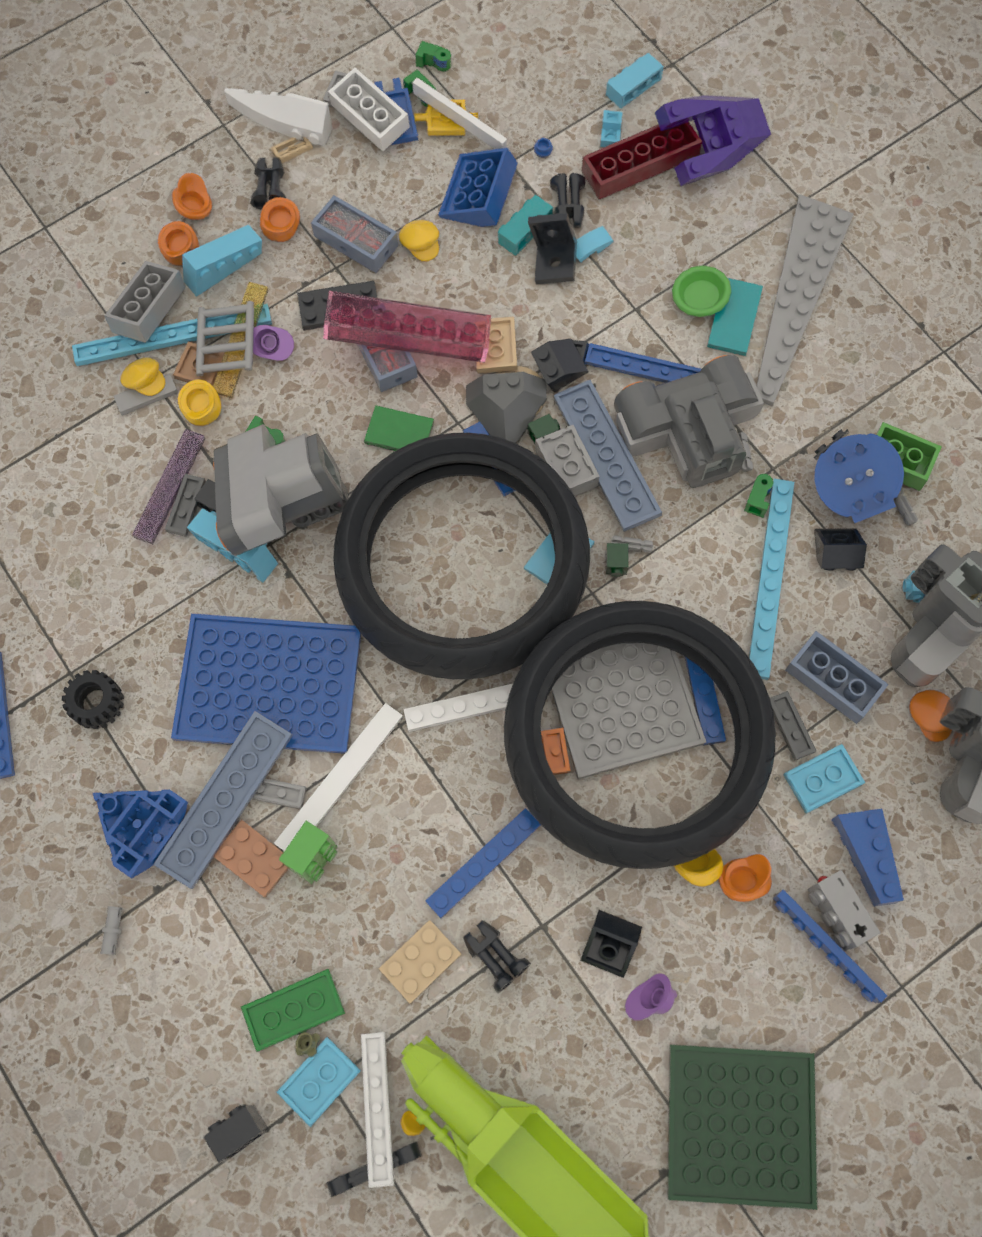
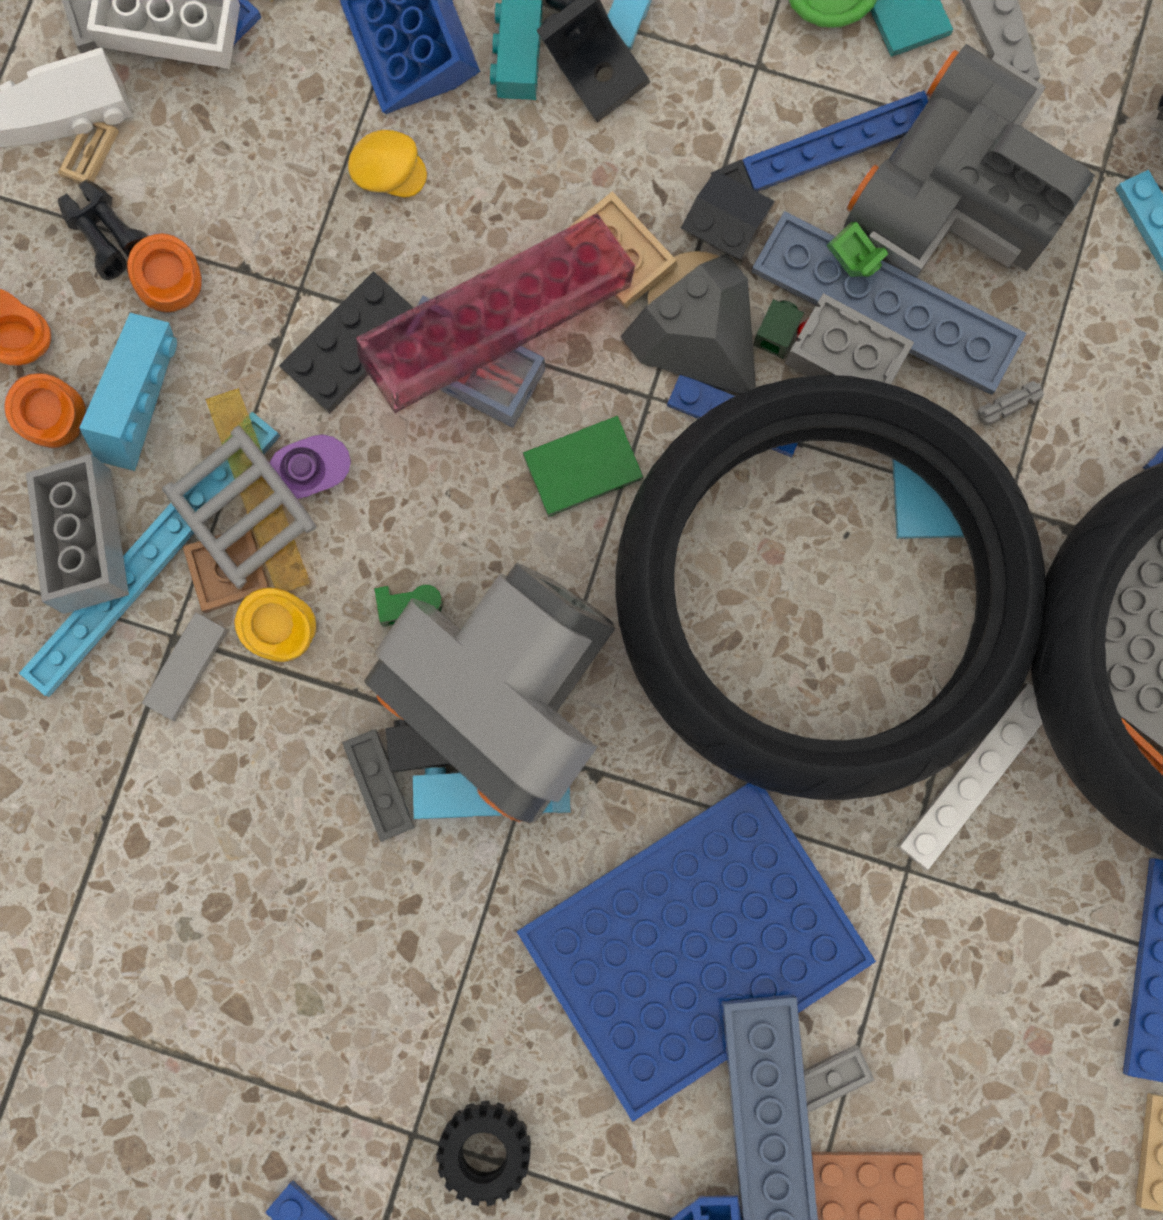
camera: 40 degrees left, 10 degrees up
yellow piece [120,357,165,396] -> none
clear purple plate [132,429,205,545] -> none
white tile [274,703,403,851] -> none
bright green brick [279,820,338,884] -> none
brick [311,195,399,273] -> none
dark green brick [606,543,629,577] -> none
green leg [744,474,774,518] -> none
none -> bright green bracket [826,222,888,277]

